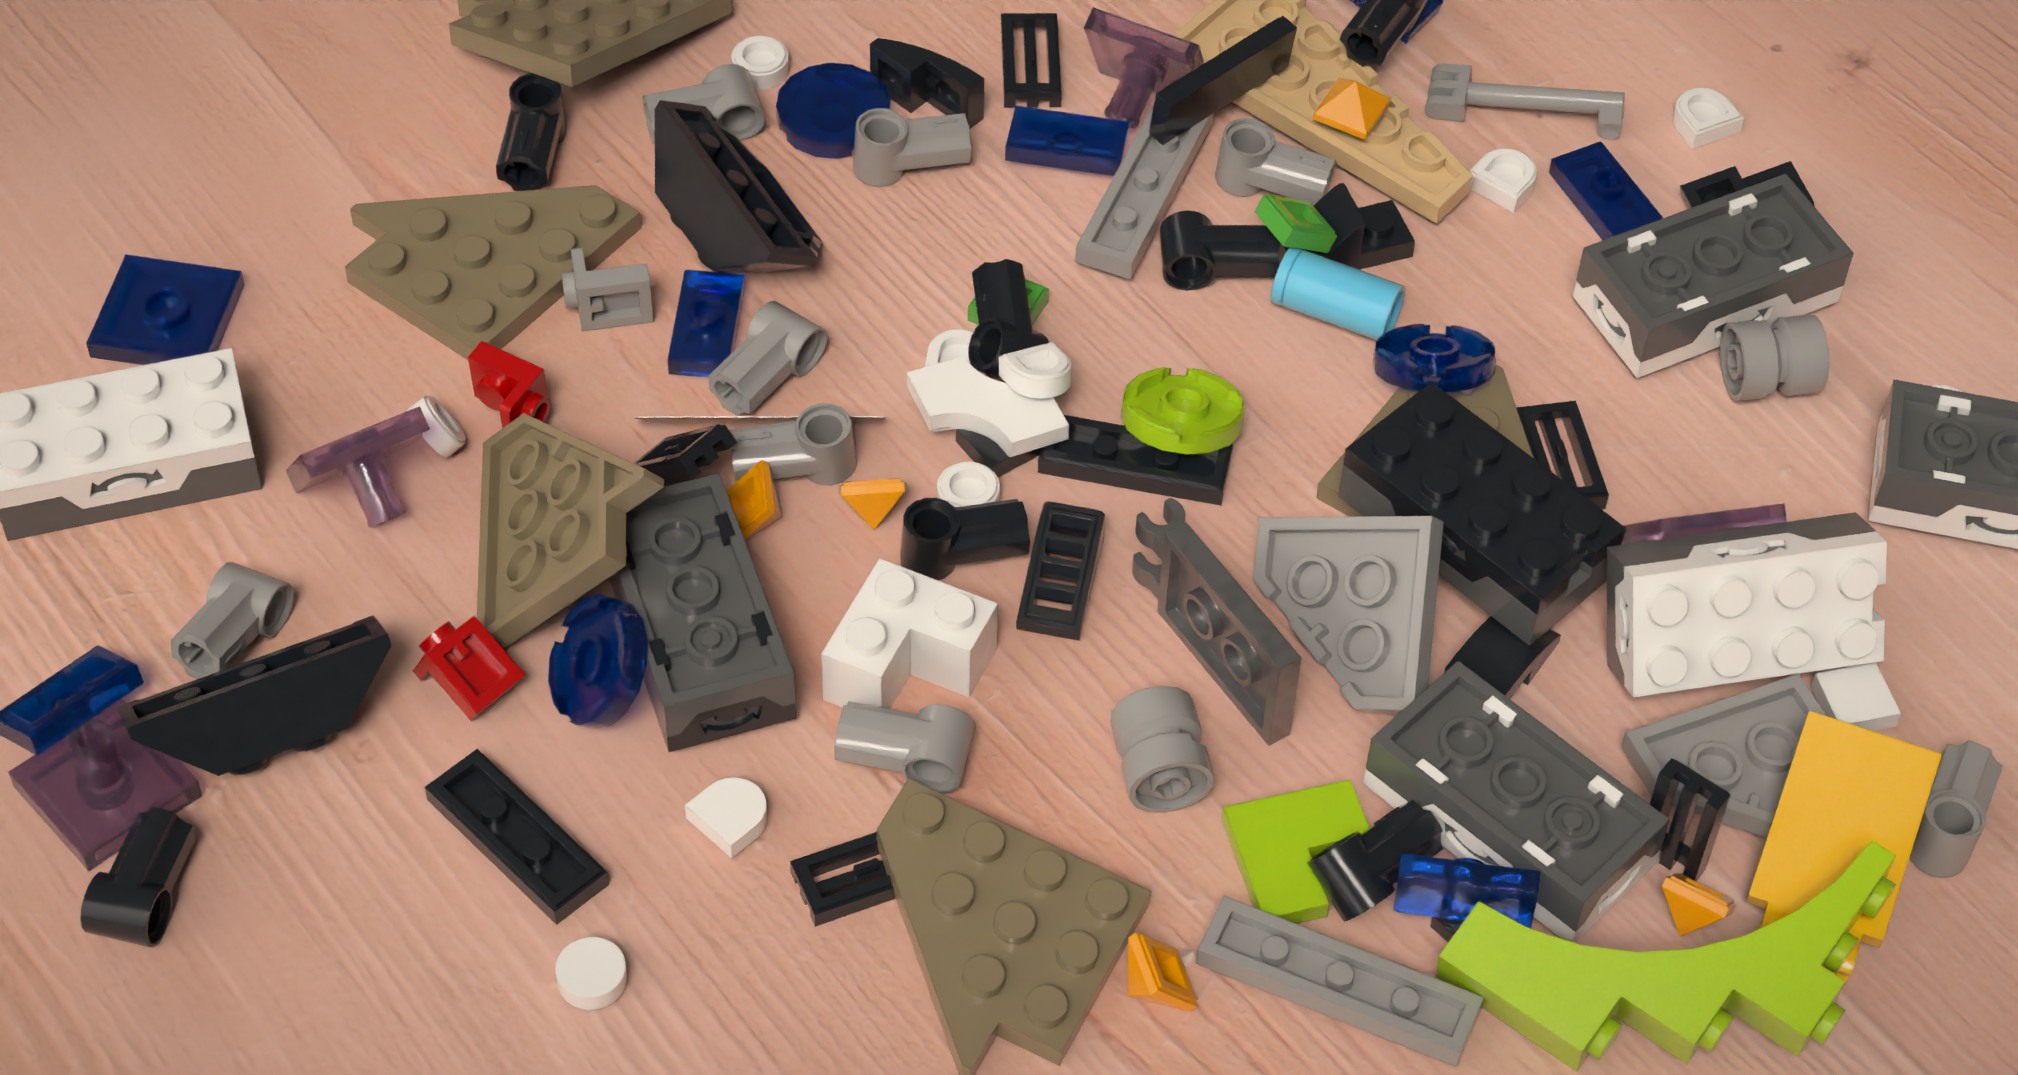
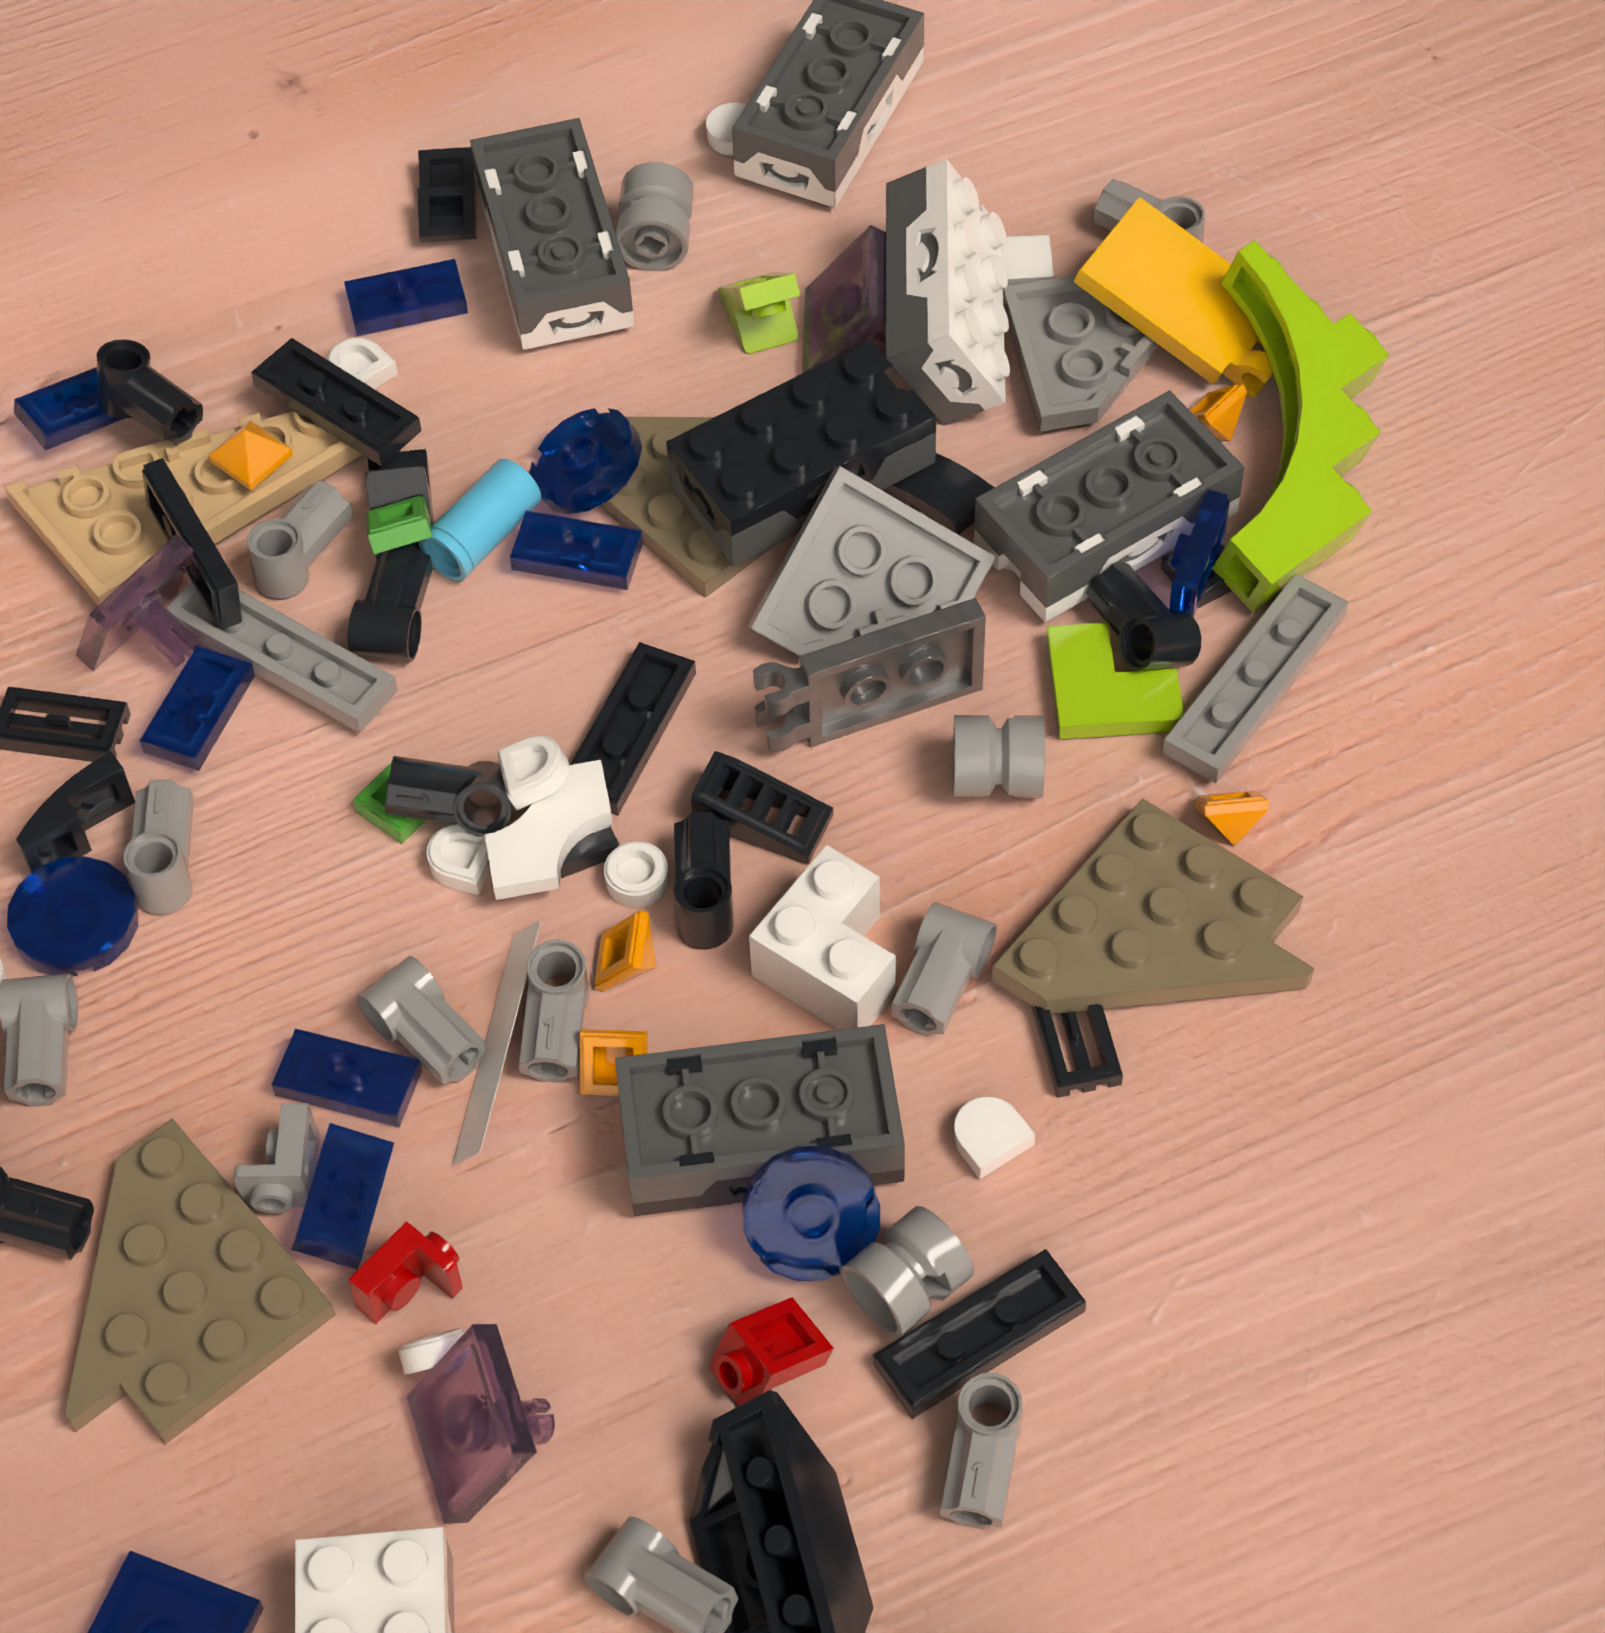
camera: 75 degrees left, 5 degrees up
dark tan wing [477,413,664,649] -> none
white tile [555,937,627,1010] -> none
black tile [634,424,737,486] -> none
black wedge [655,100,822,273] -> none
lime tile [1121,367,1245,454] -> none
light grey hinge [1425,64,1625,140] -> none
black tile [1516,401,1609,509] -> none
black tile [1650,758,1731,881] -> none
white tile [1673,88,1744,149] -> none
none -> black tile [251,338,422,467]
none -> clear blue plate [291,1123,394,1269]
none -> clear blue plate [510,510,643,590]
none -> lime slope [717,273,800,354]
none -> light grey wheel [841,1206,974,1338]
none -> light grey piece [940,1373,1022,1529]

